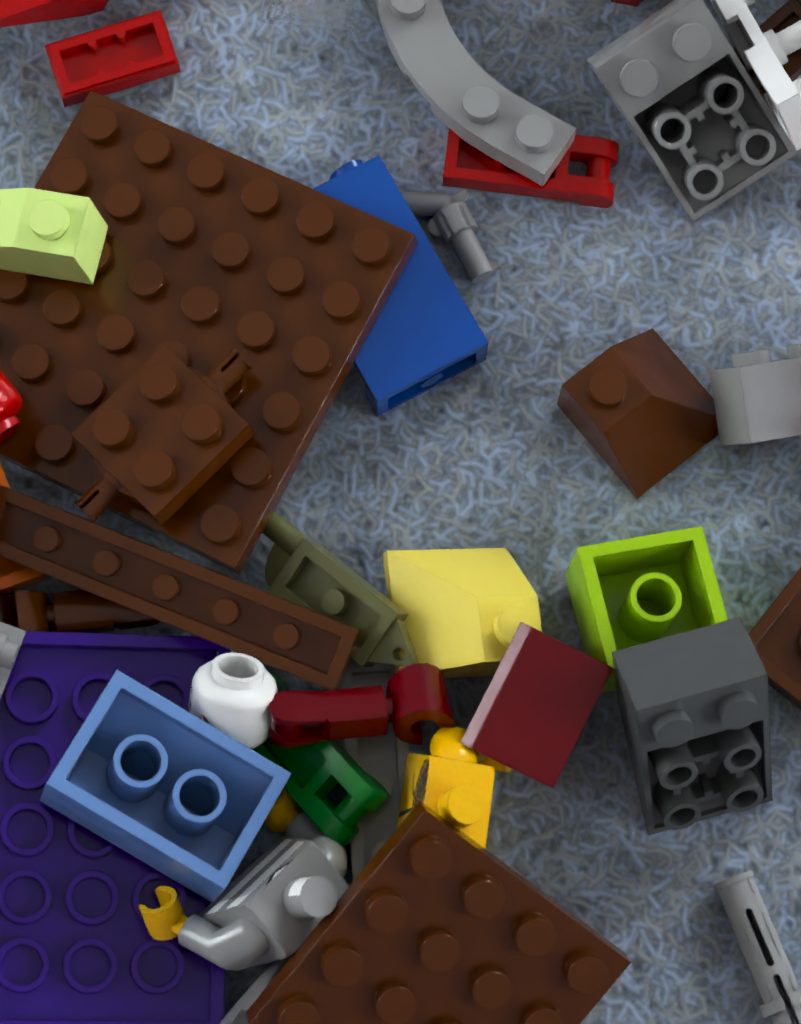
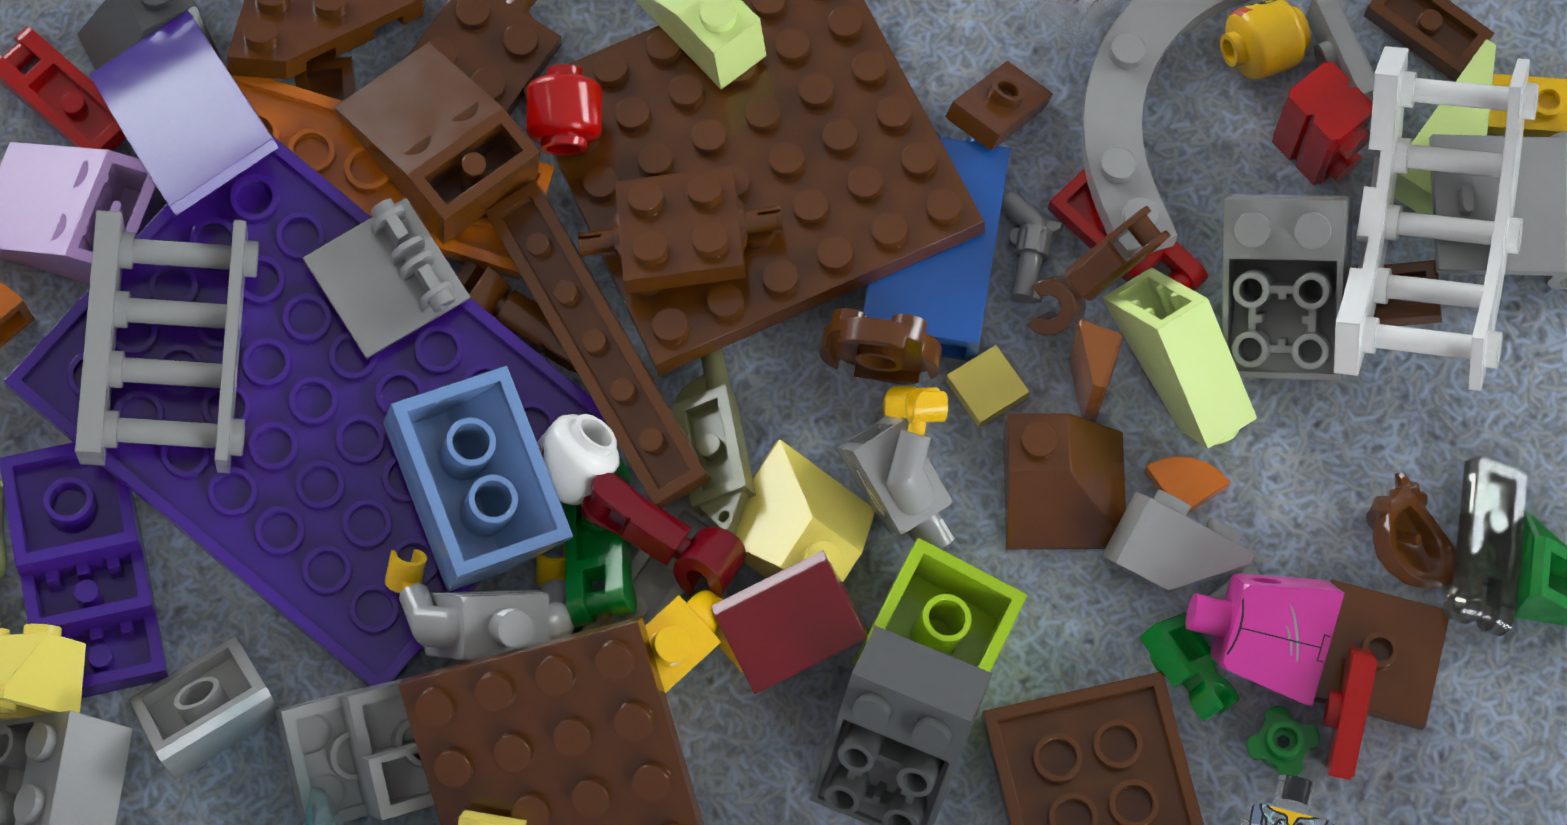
camera: 40 degrees right, 5 degrees down
none -> reddish brown plate [819,308,942,385]
none -> light grey torso [835,385,954,549]
none -> reddish brown plate [945,61,1053,151]
none -> light yellow tile [946,345,1029,428]
none -> reddish brown piece [1027,206,1171,336]
none -> dark orange slope [1069,320,1123,422]
none -> yellowish green slope [1102,267,1257,449]
none -> orange tile [1144,457,1230,514]

